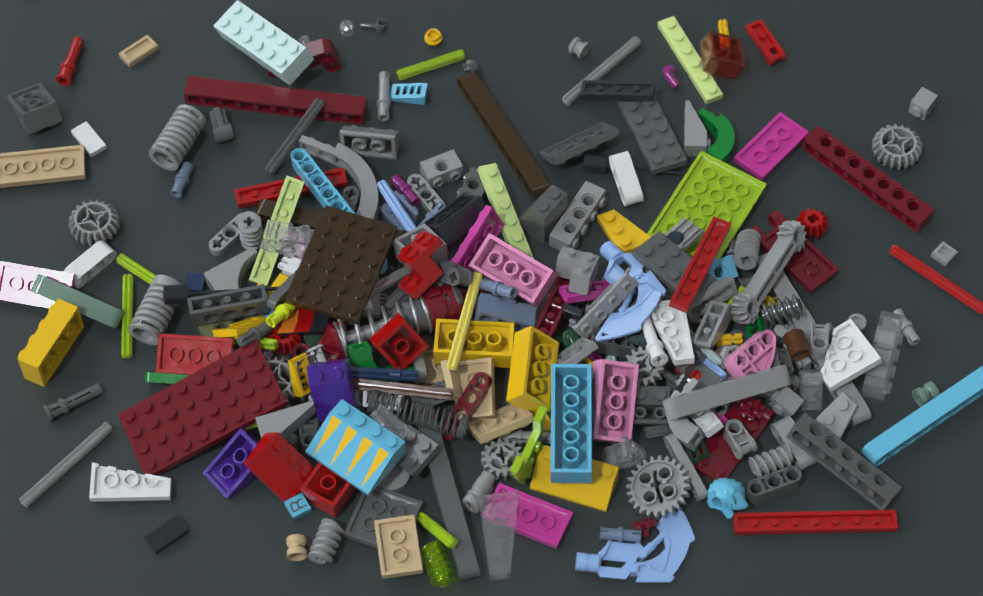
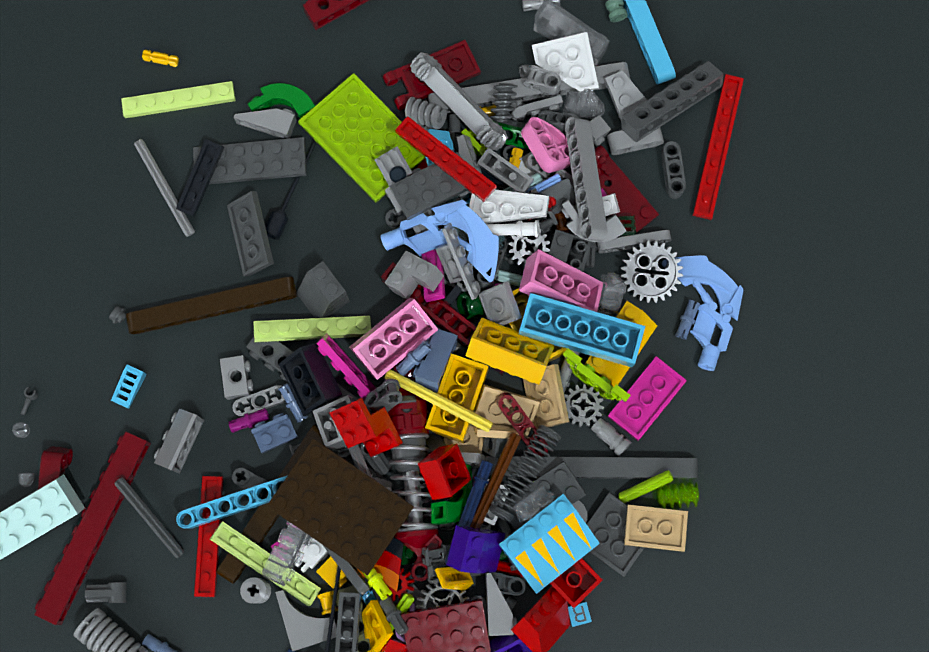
camera: 75 degrees left, 20 degrees up
light grey beam [209,213,242,256] -> none
tan wheel [286,534,307,561] -> none
light grey arch [299,135,379,220] -> none
light grey piece [307,518,345,564] -> none
light grey pin [377,71,391,121] -> none
light blue axle [377,180,417,232] -> none
lime axle [397,49,465,80] -> none
yellow plate [424,29,442,46] -> none
clear wedge [479,491,519,581] -> none
light grey brick [549,181,607,251] -> none
light grey wheel [568,37,590,59] -> none
yellow wing [597,209,651,254] -> none
white beam [609,151,644,206] -> none
dark red plant [631,518,657,537] -> none
magenta arm [662,65,680,89] -> none
clear red brick [700,30,745,79] -> none
medium azure animal [707,478,748,519] -> none
light grey piece [723,419,757,460] -> none
dark pink plate [733,112,809,181] -> none
red plate [745,19,786,66] -> none
light grey piece [748,444,793,478] -> none
reddish brown piece [783,329,811,361] -> none
red gear [797,207,829,239] -> none
light grey tile [847,313,867,332] -> none

